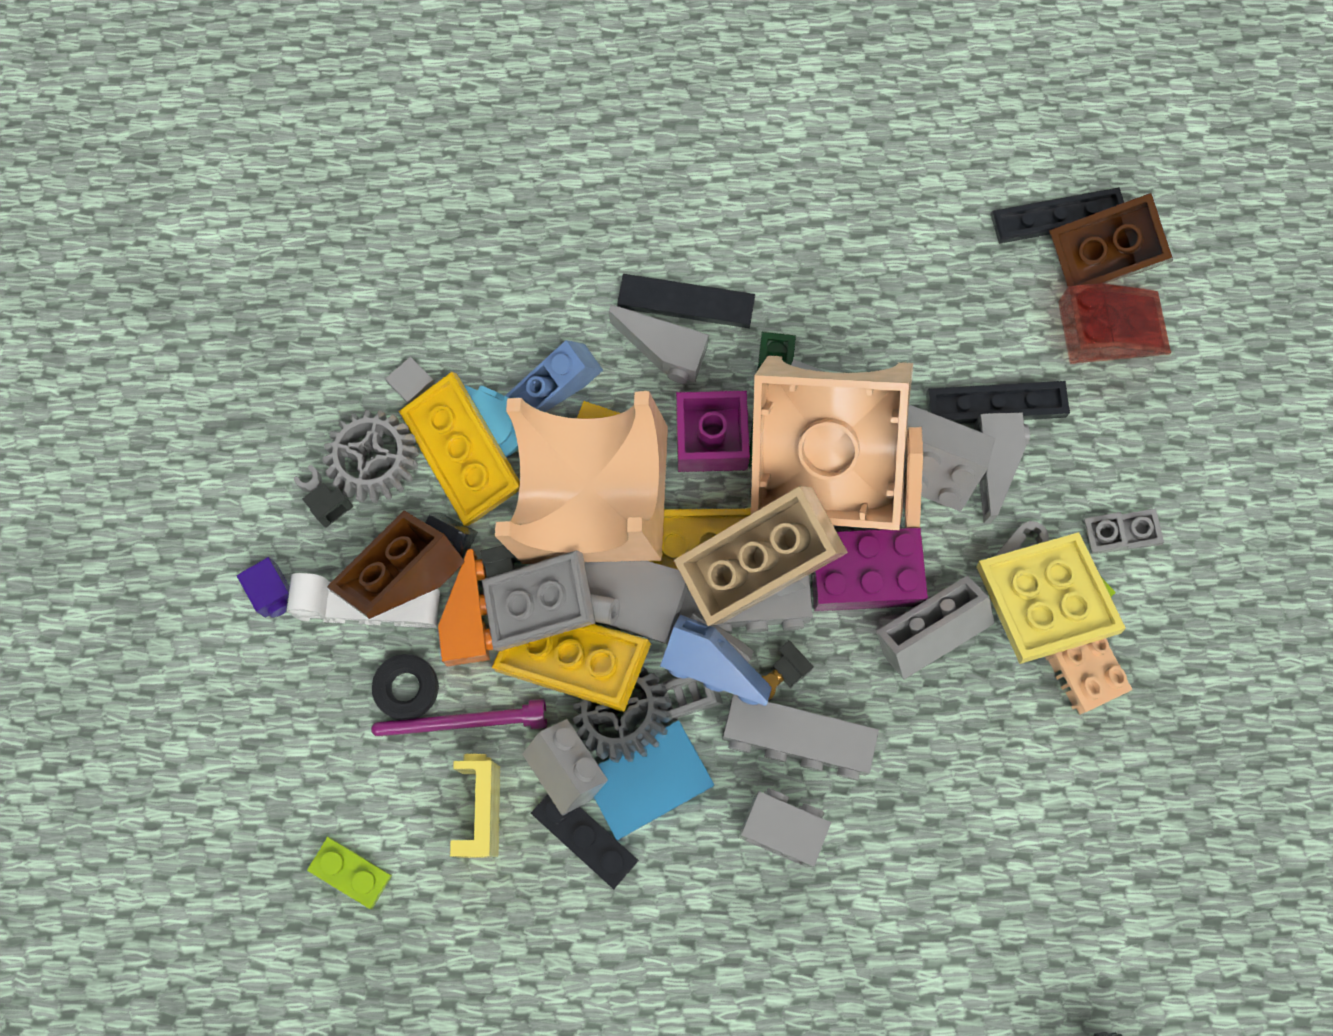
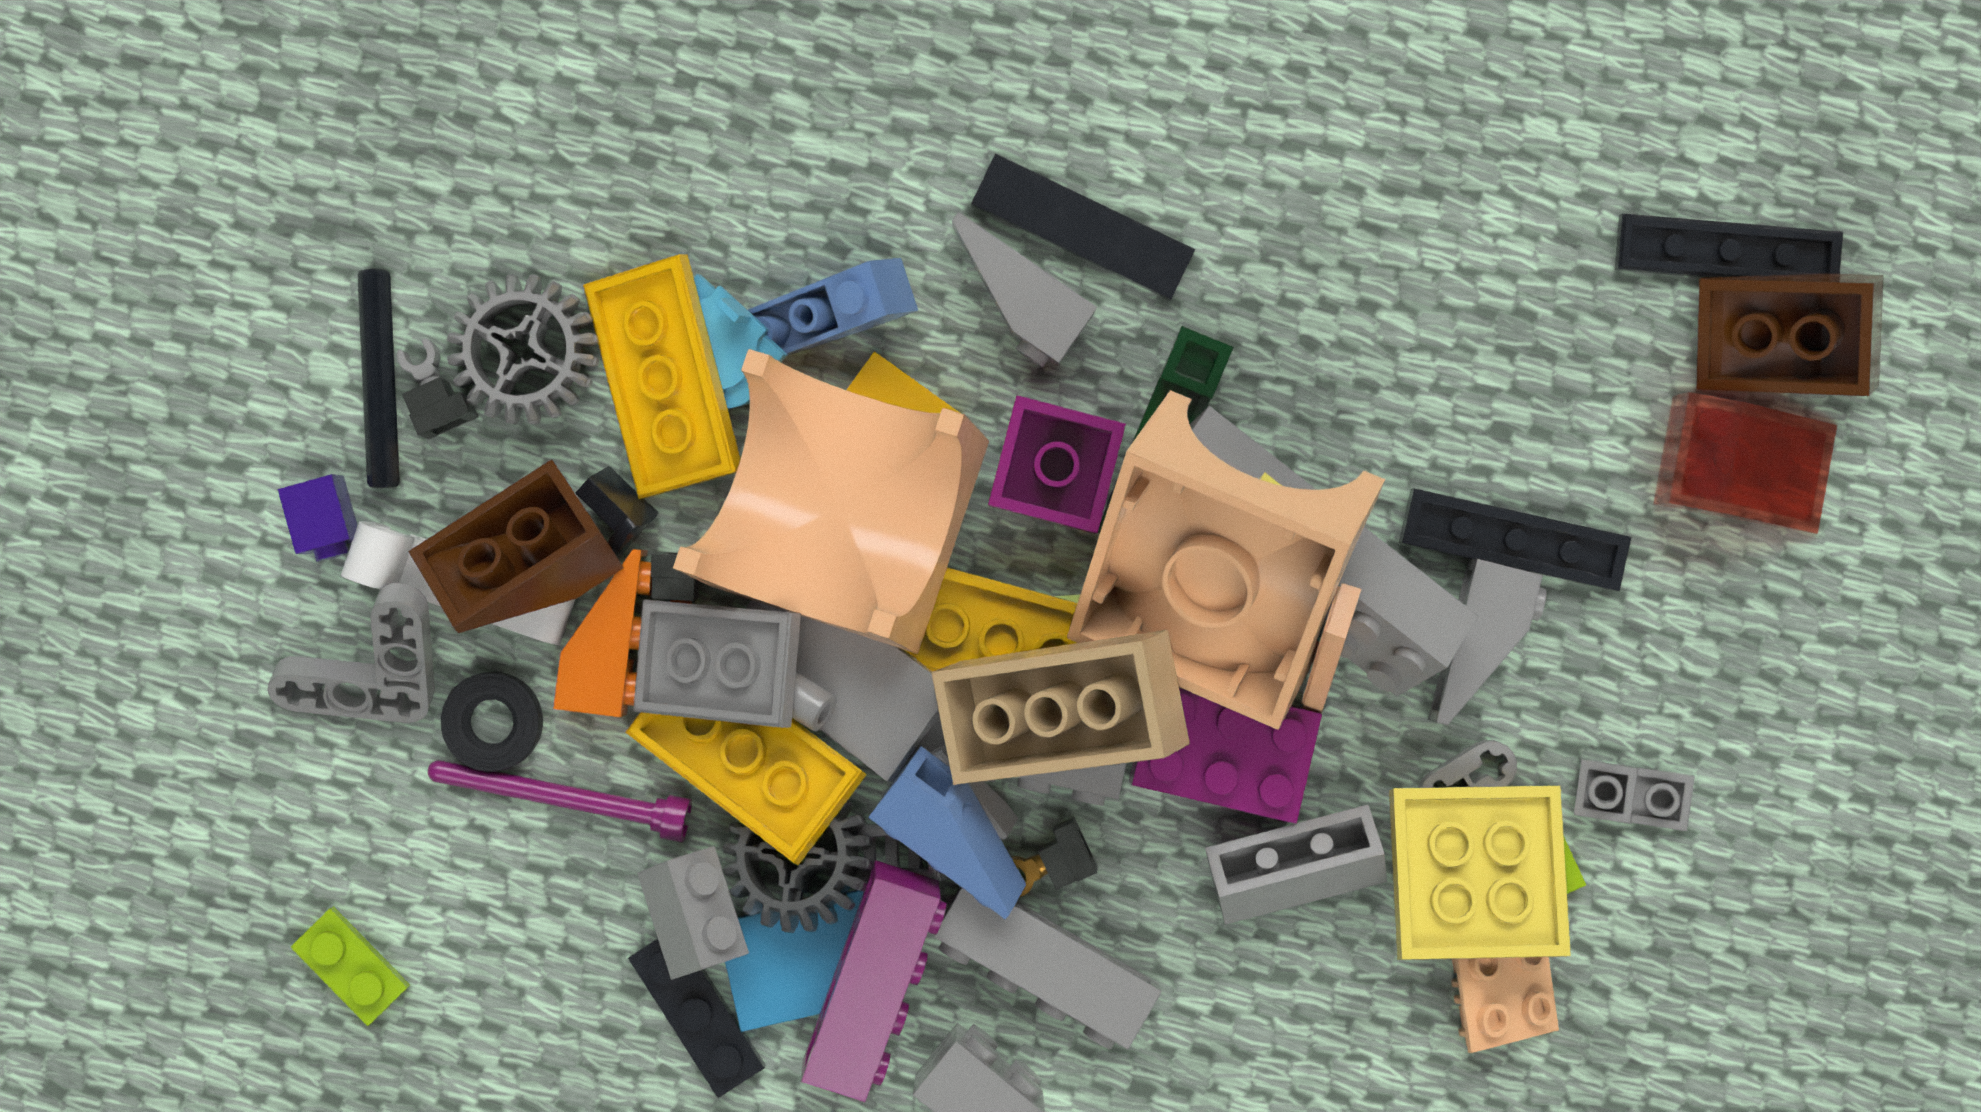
camera: 15 degrees right, 15 degrees up
light grey tile [385,357,435,404] -> none
light yellow panel [450,754,500,858] -> none
none -> light grey beam [267,583,435,723]
none -> black axle [357,268,400,488]
none -> brick [801,860,947,1102]

